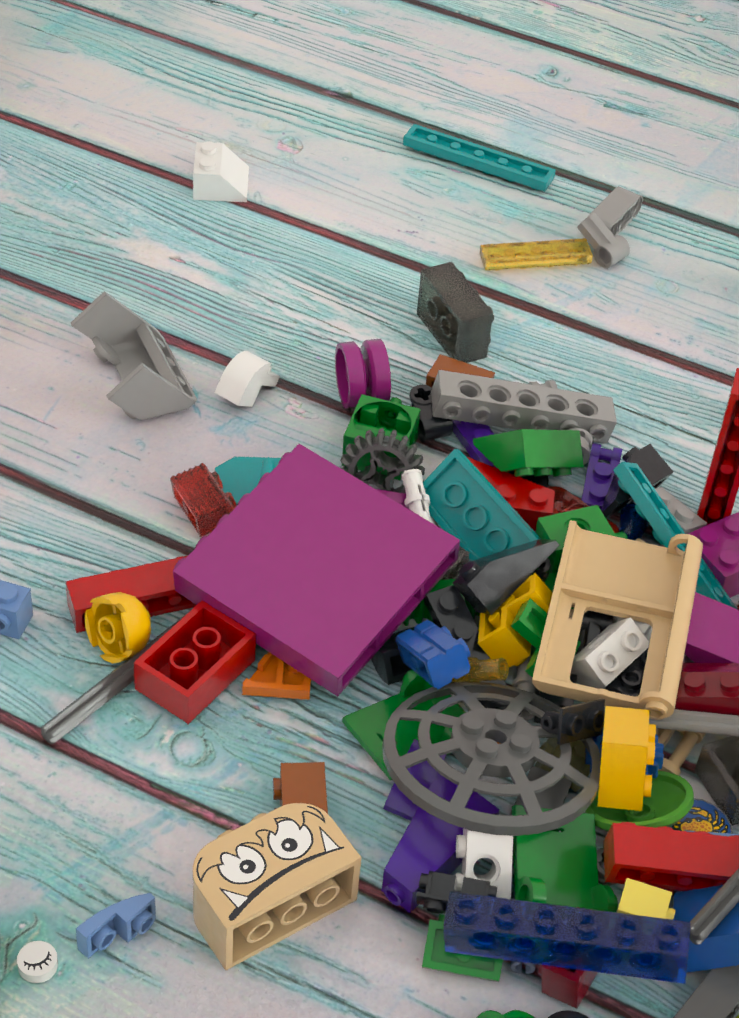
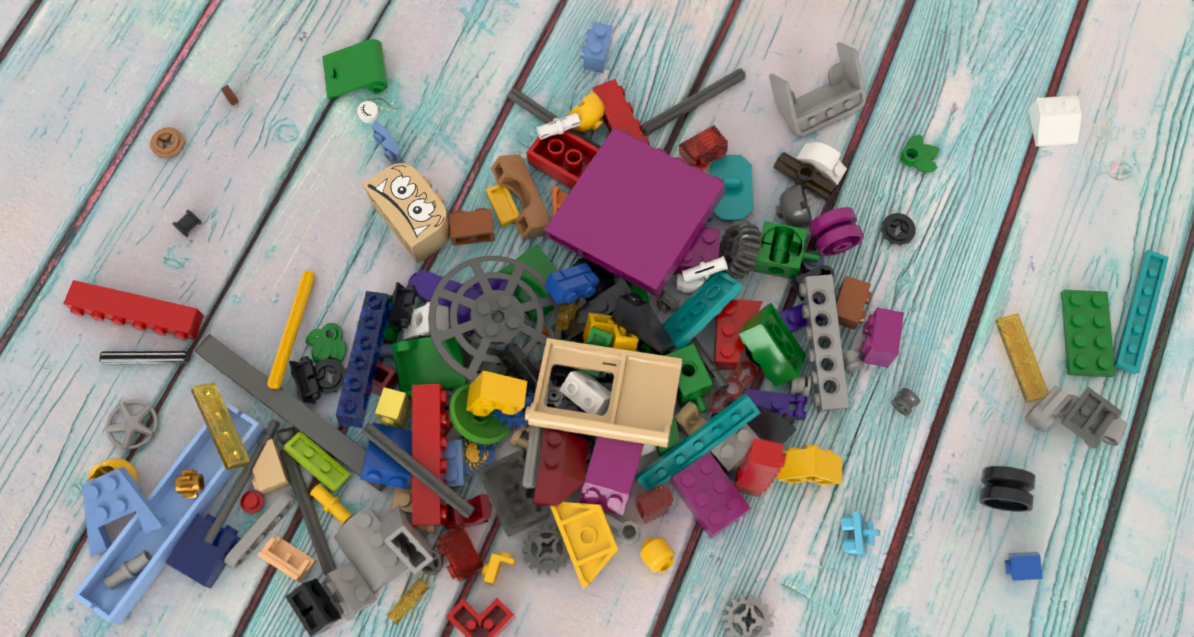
camera: 90 degrees right, 25 degrees up
clear smoke brick [417,261,494,363] -> none
none -> yellow tile [485,185,520,228]
none -> medium nougat arch [491,154,551,239]
none -> white pin [536,113,580,140]
none -> dark grey axle [641,68,746,135]
none -> dark brown piece [773,152,837,201]
none -> dark grey cylinder [776,184,812,228]
none -> yellow brick [777,445,842,486]
none -> magenta brick [860,307,904,368]
none -> black gear [881,213,916,246]
none -> dark grey wheel [891,388,920,416]
none -> green plate [899,135,939,173]
none -> black wheel [979,466,1036,512]
none -> green plate [1061,290,1115,377]
none -> dark grey plate [1061,387,1121,449]

